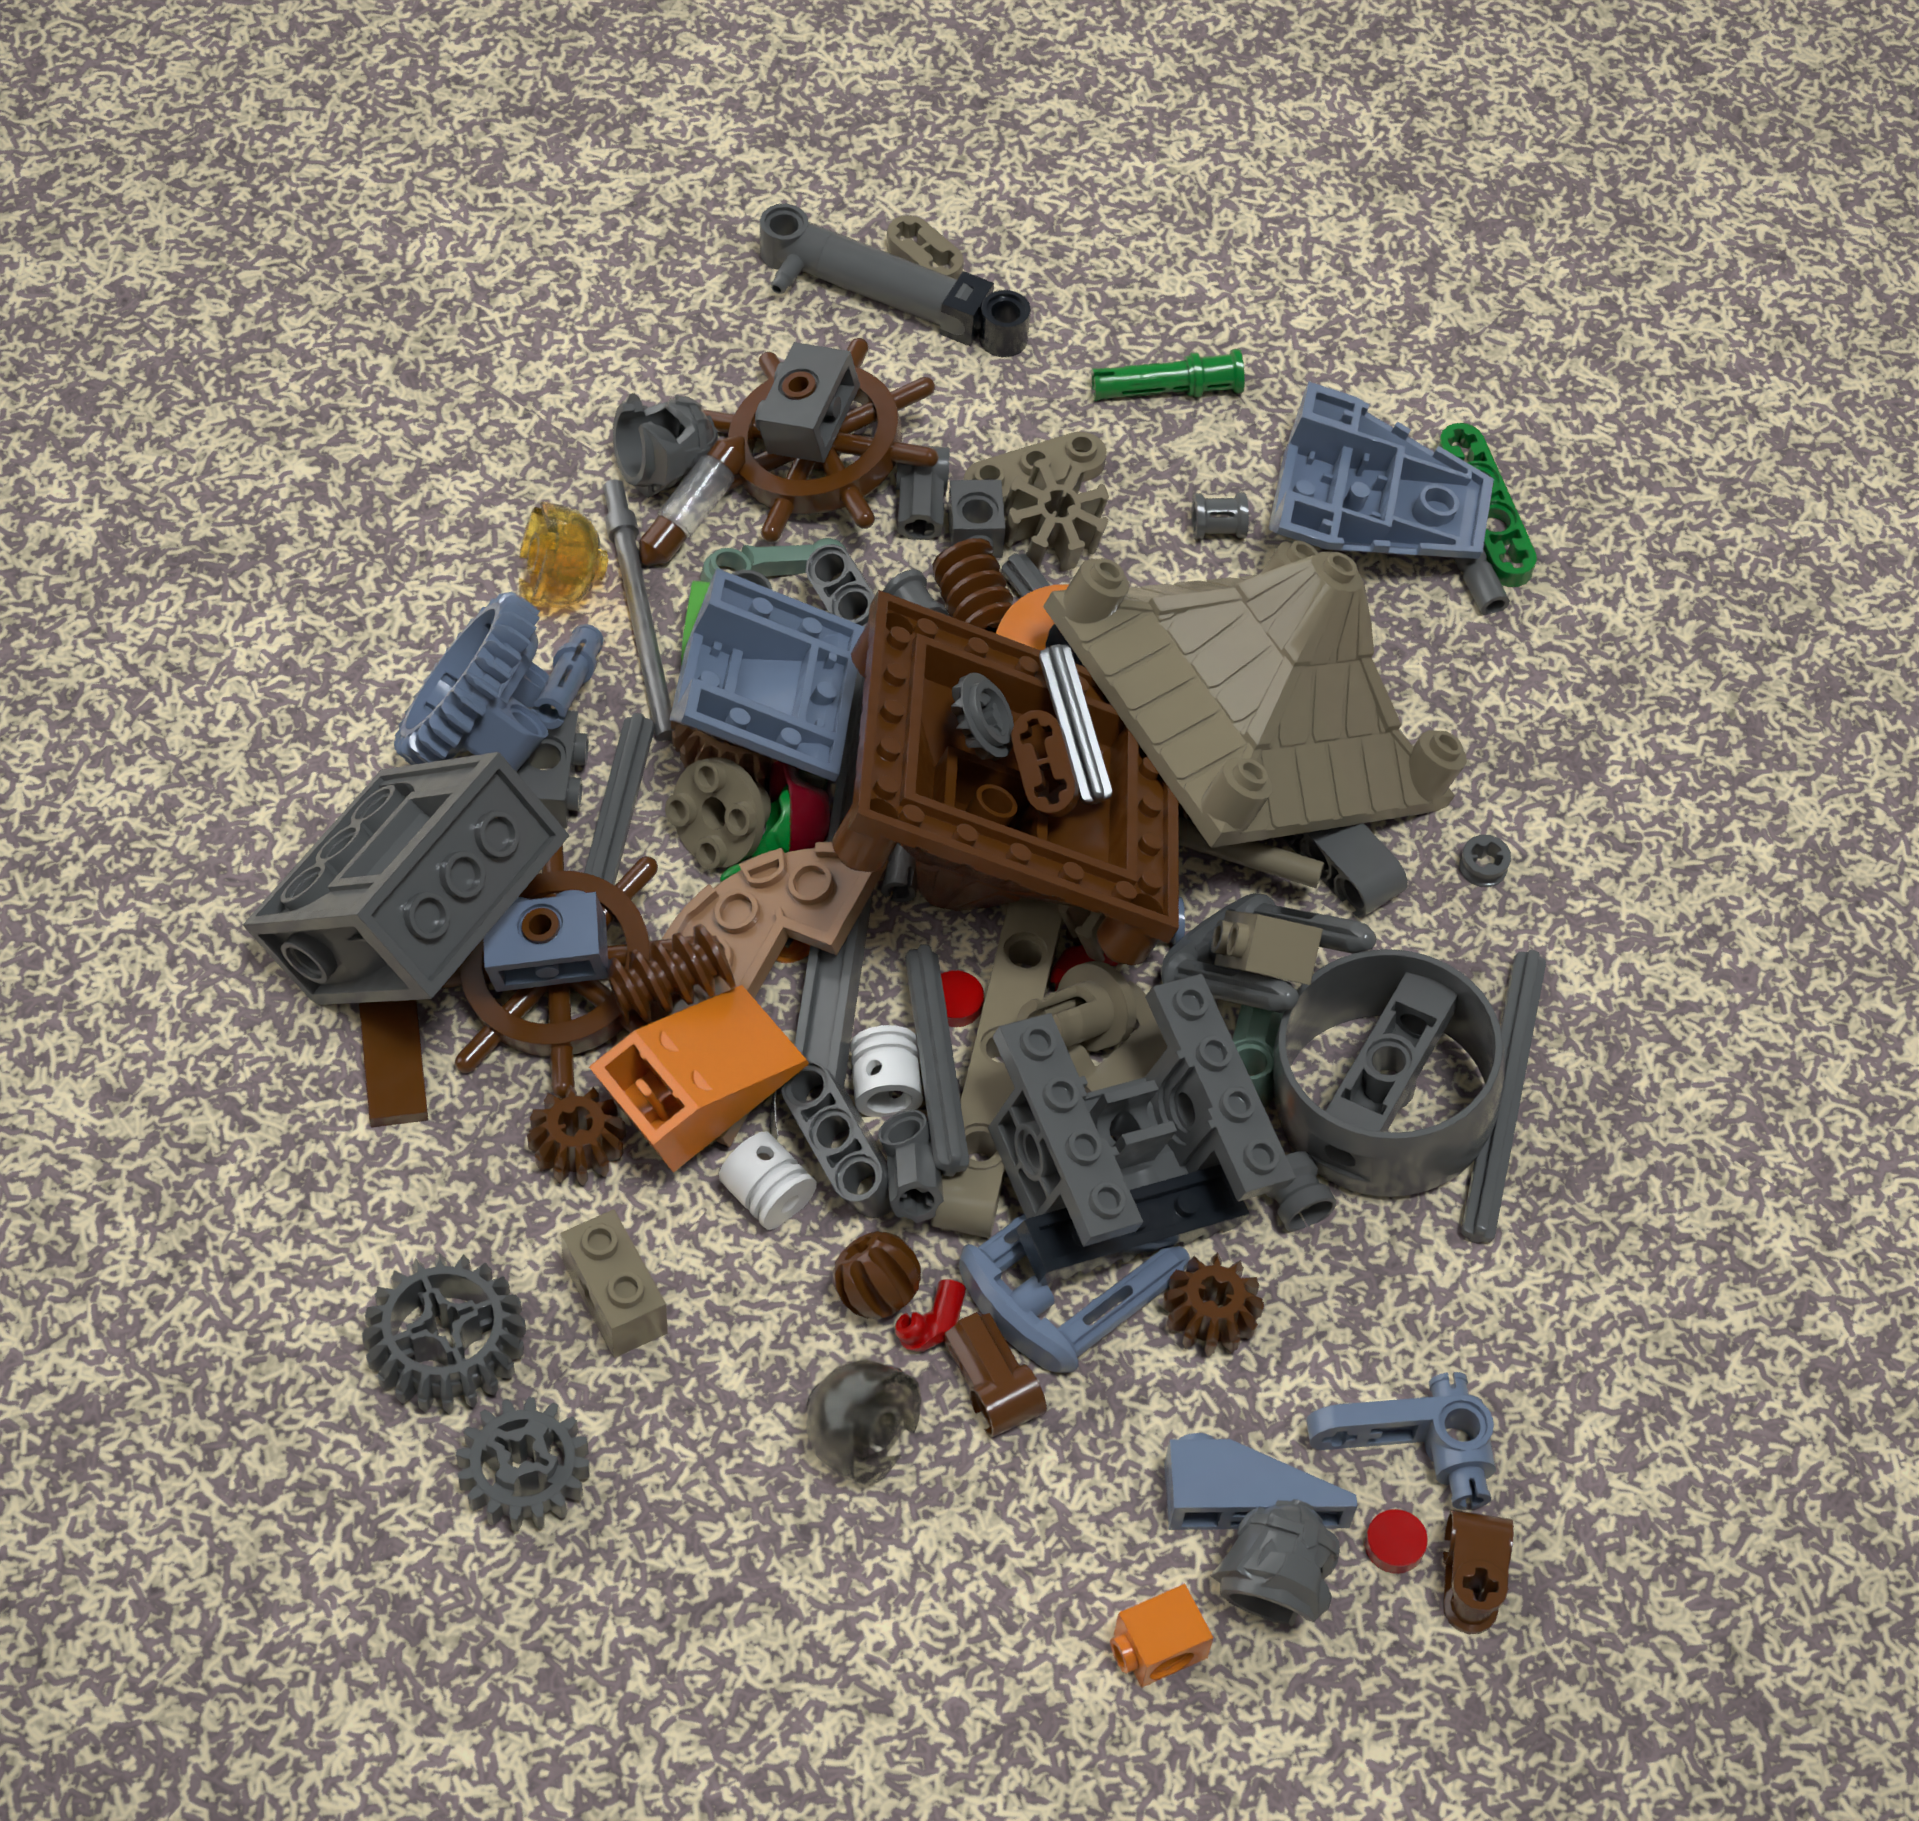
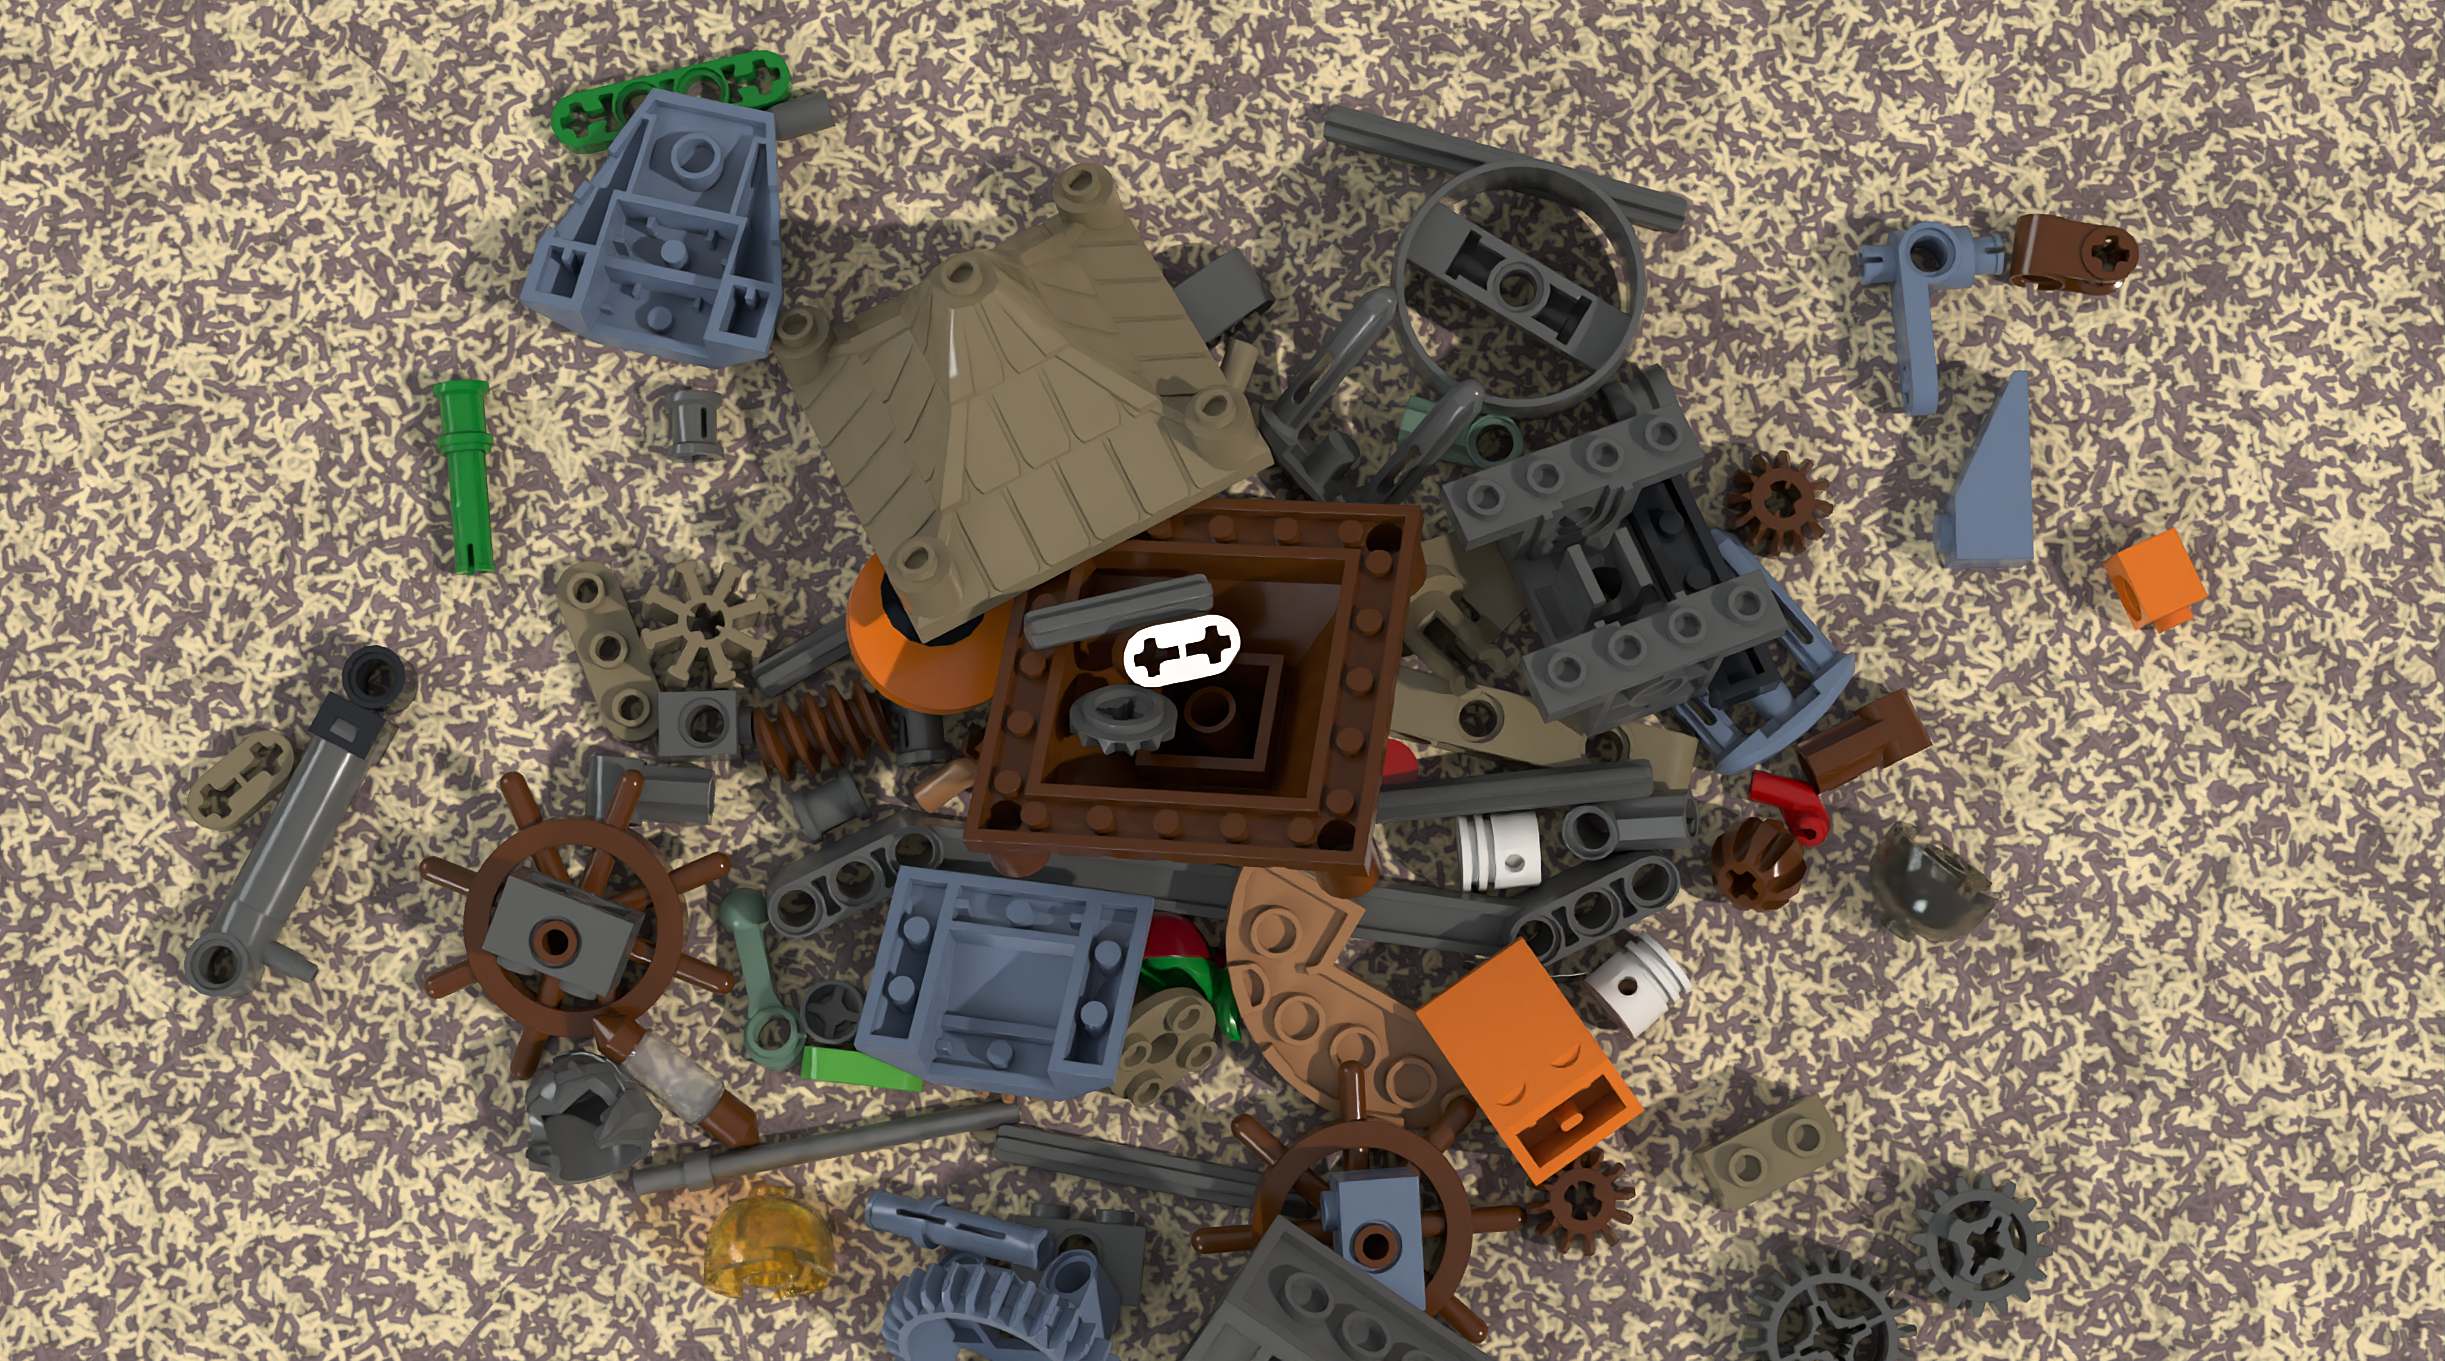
camera: 85 degrees left, 25 degrees up
reddish brown piece [608,924,736,1029] -> none
dark grey helmet [1210,1499,1340,1626] -> none
dark tan brick [1211,910,1323,985] -> none
red tile [1364,1509,1428,1574] -> none
dark grey bush [1459,835,1511,887] -> none

